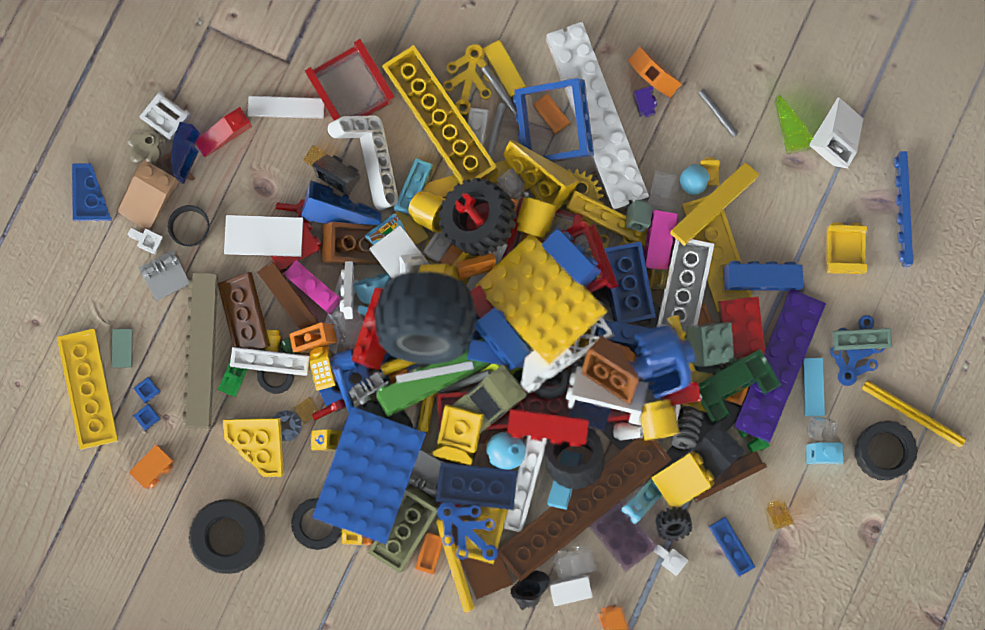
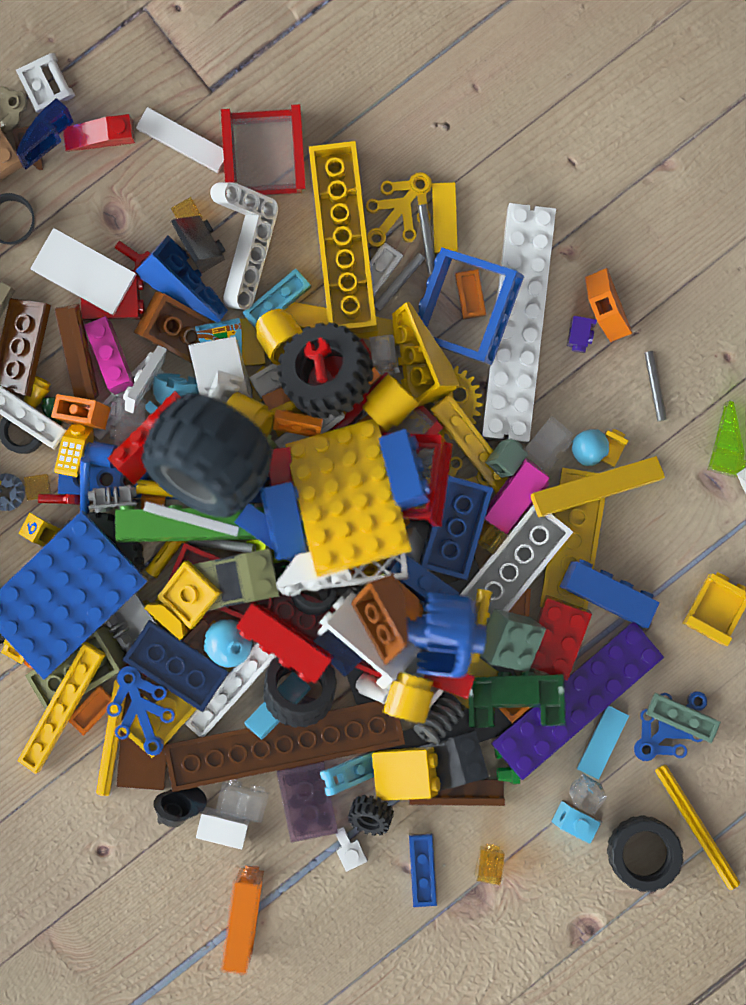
camera: 25 degrees right, 5 degrees up
none -> yellow tile [17,641,106,774]

